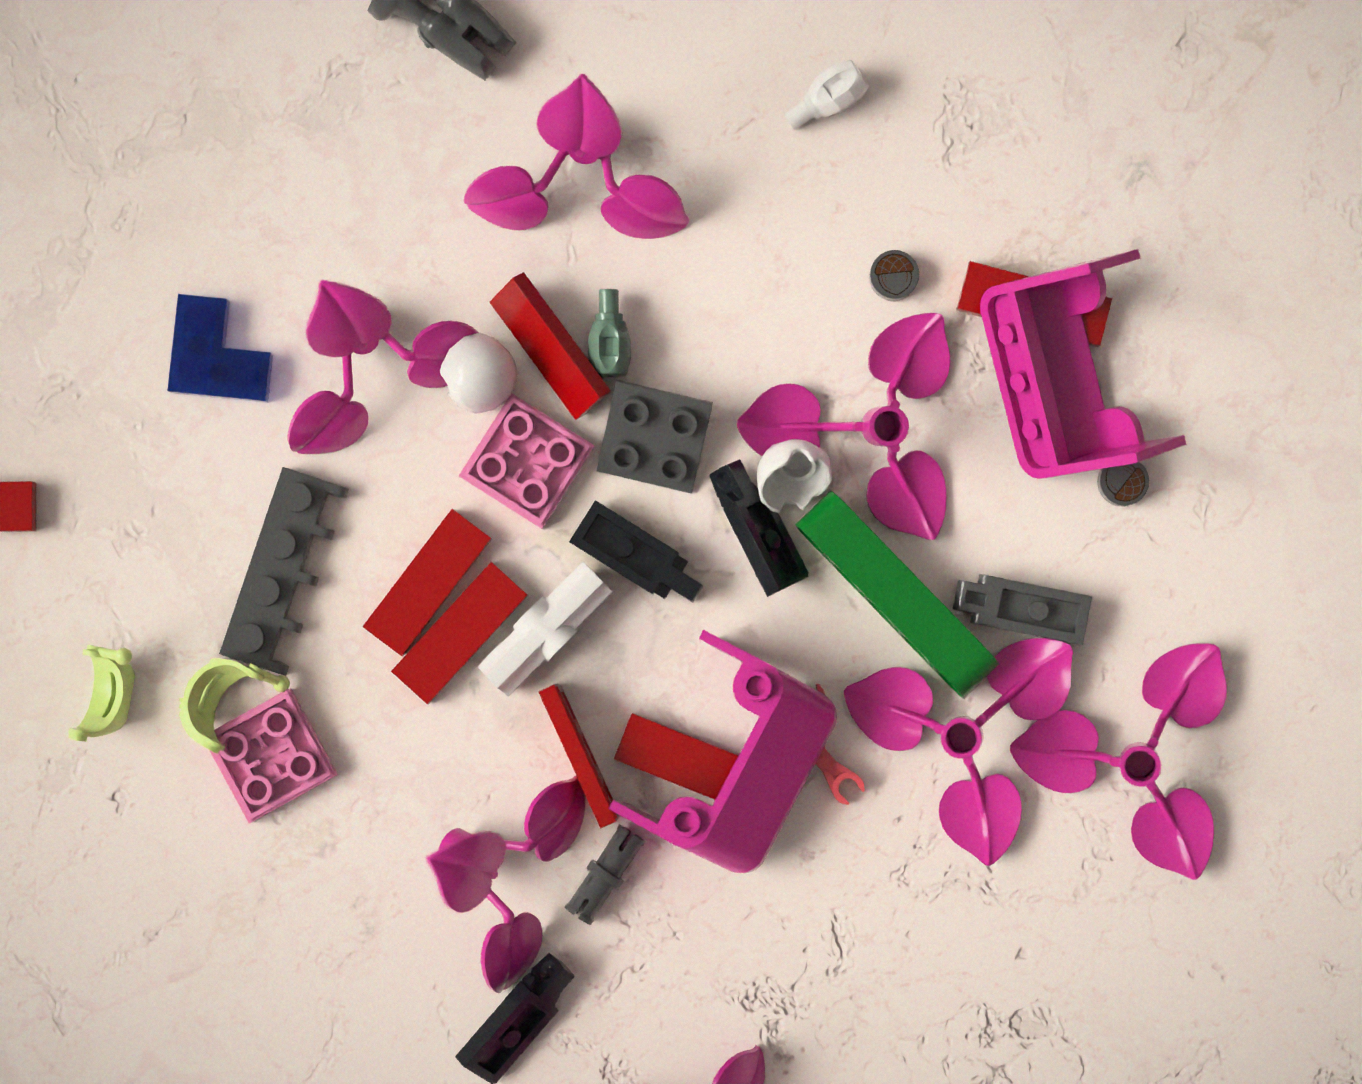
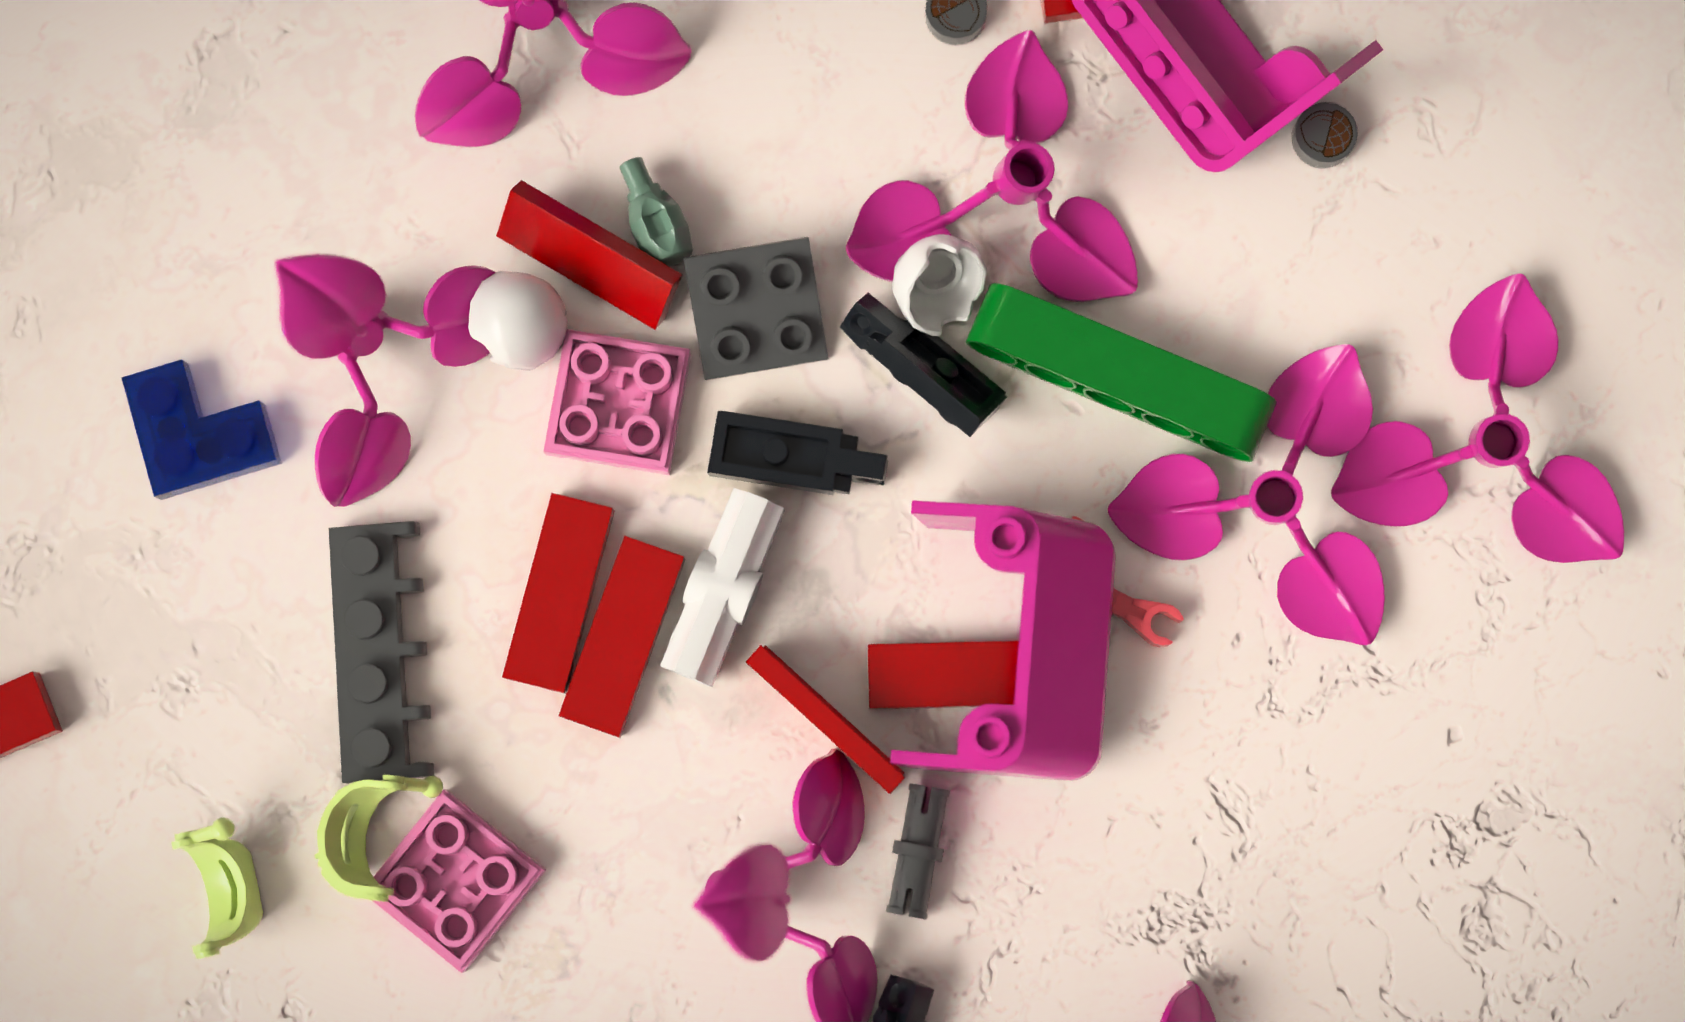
camera: 20 degrees left, 5 degrees down
dark grey hinge [952,574,1092,645] -> none

